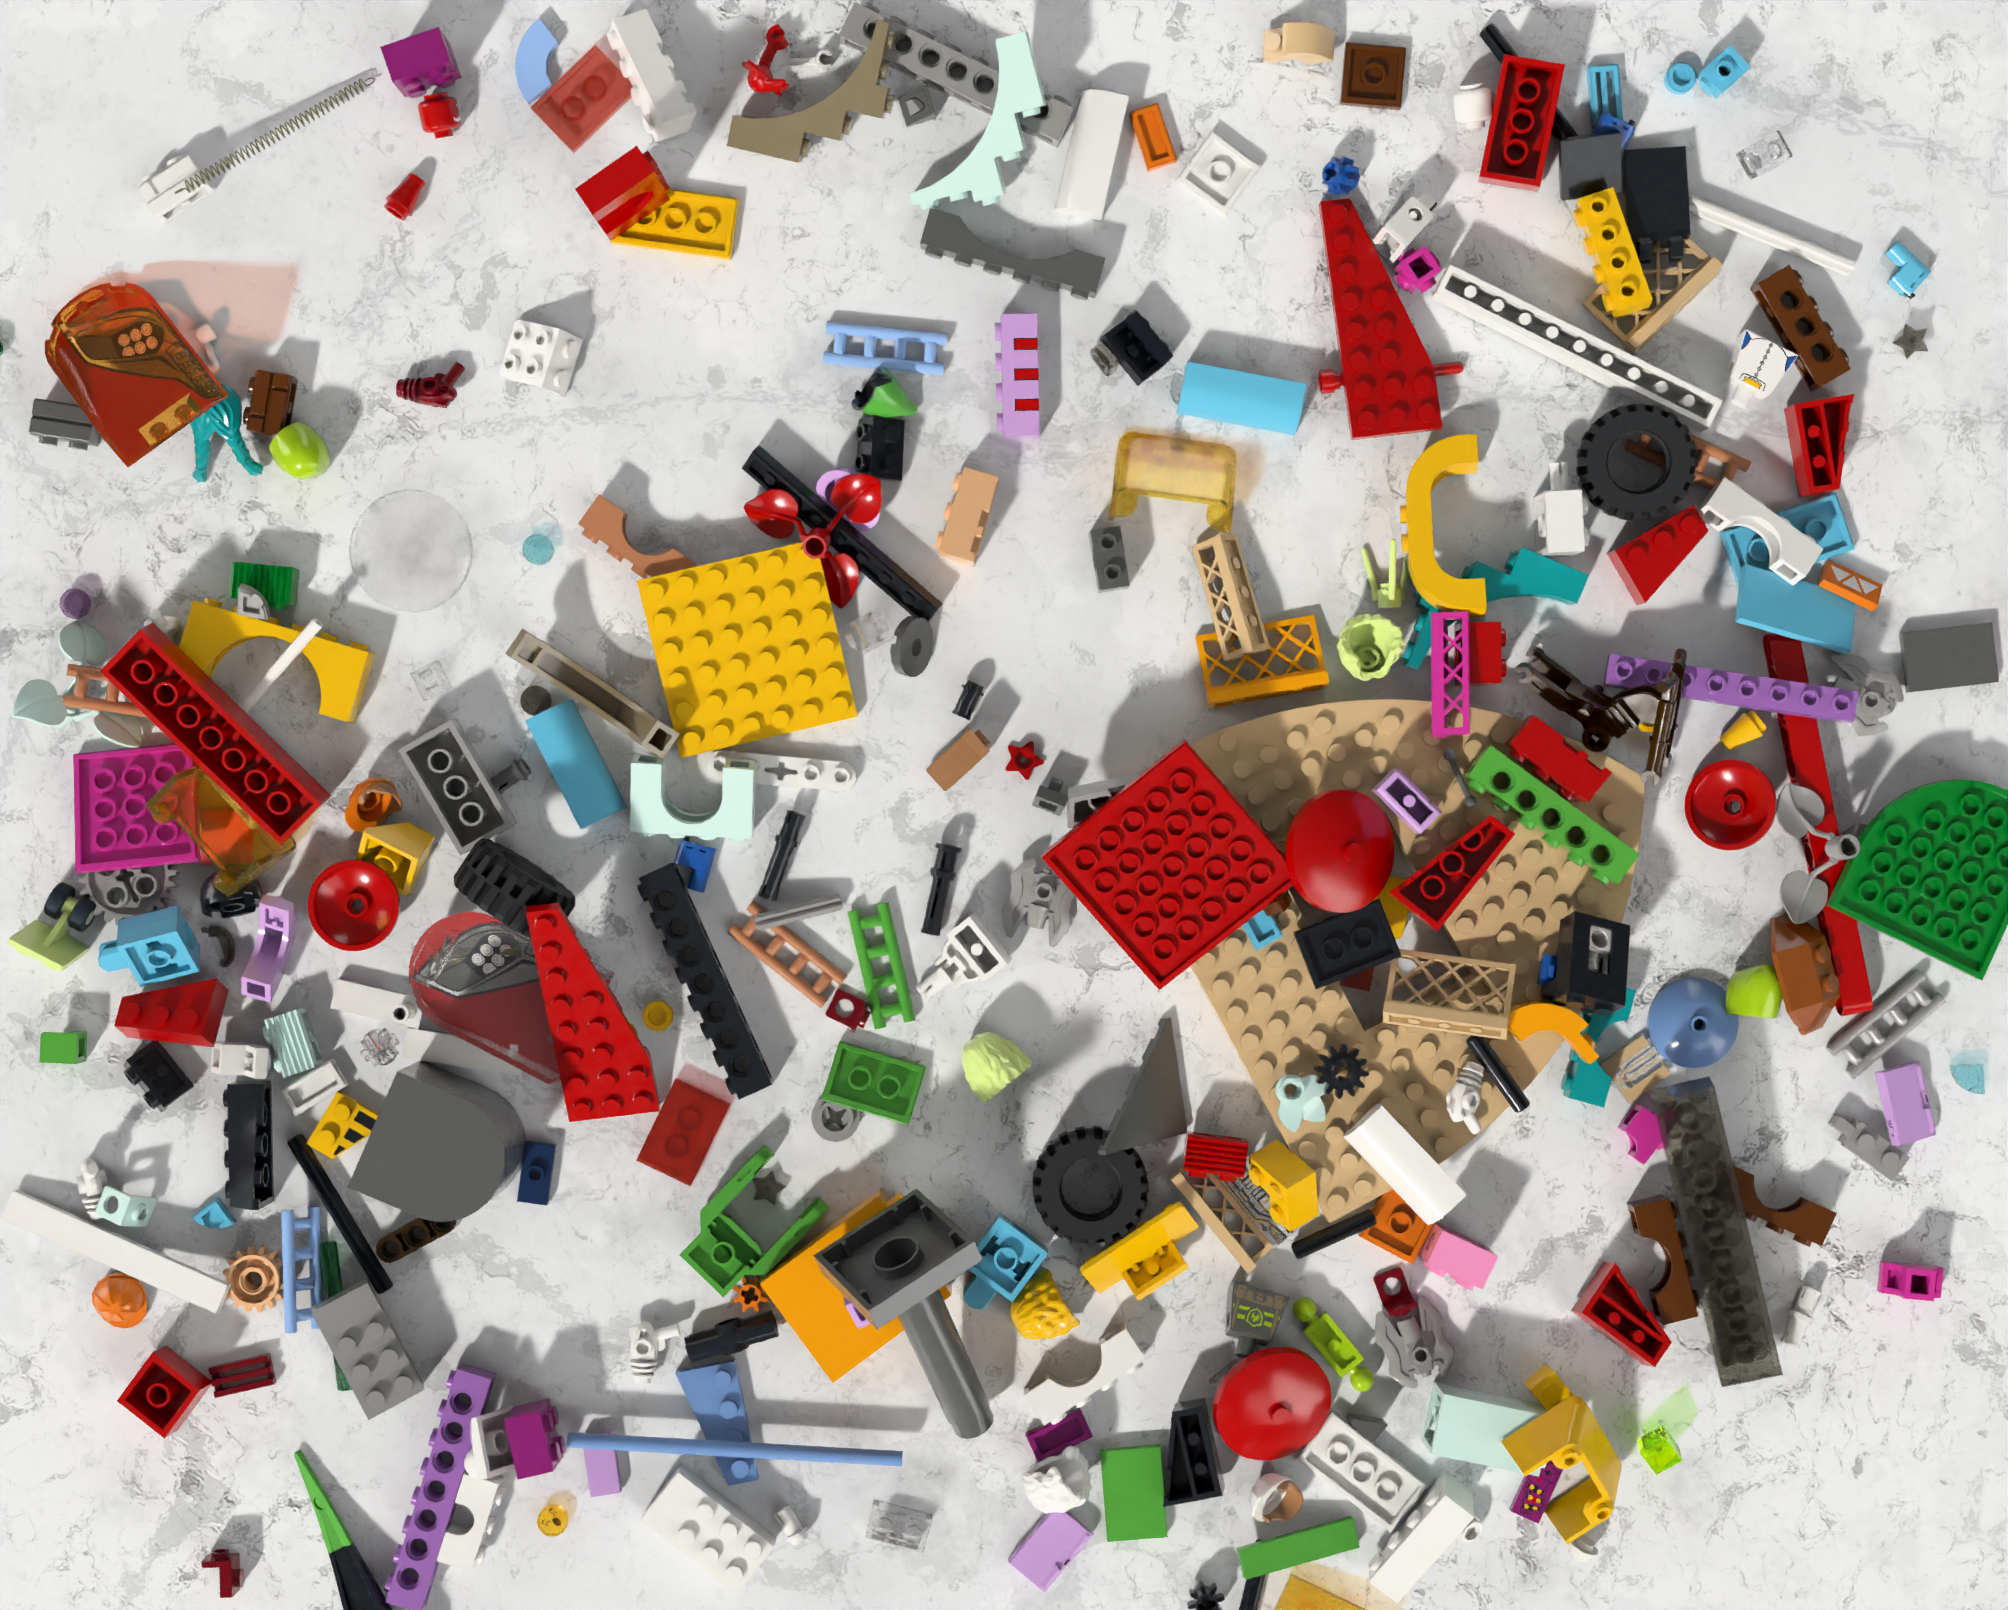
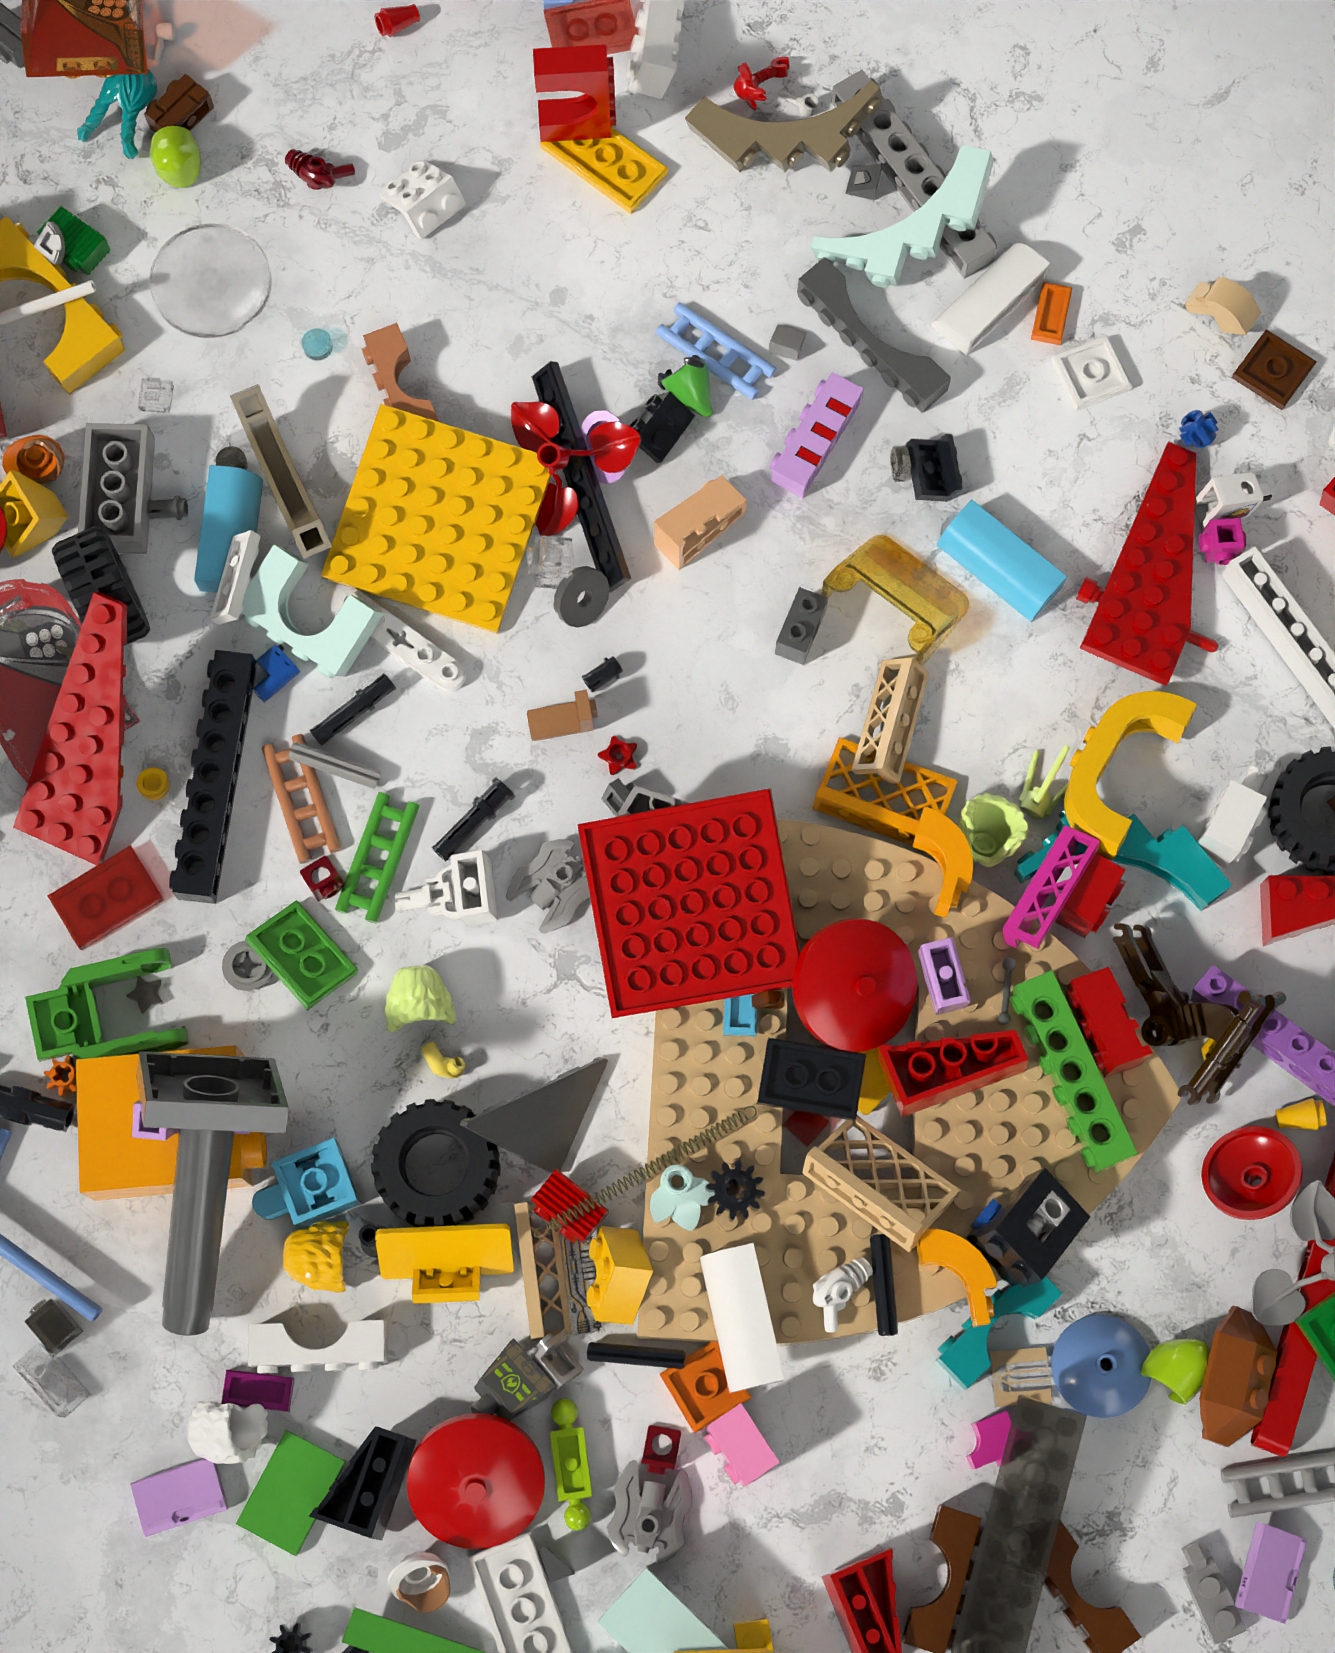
camera: 30 degrees right, 15 degrees down
none -> clear smoke brick [24,1299,84,1354]
none -> white plate [210,530,261,625]
none -> black cone [359,1224,388,1258]
none -> light yellow arm [421,1042,466,1079]
none -> light grey bracket [532,1329,584,1391]
none -> olive piece [534,1106,757,1238]
none -> light grey slope [769,324,806,361]
none -> light orange arch [913,806,973,918]

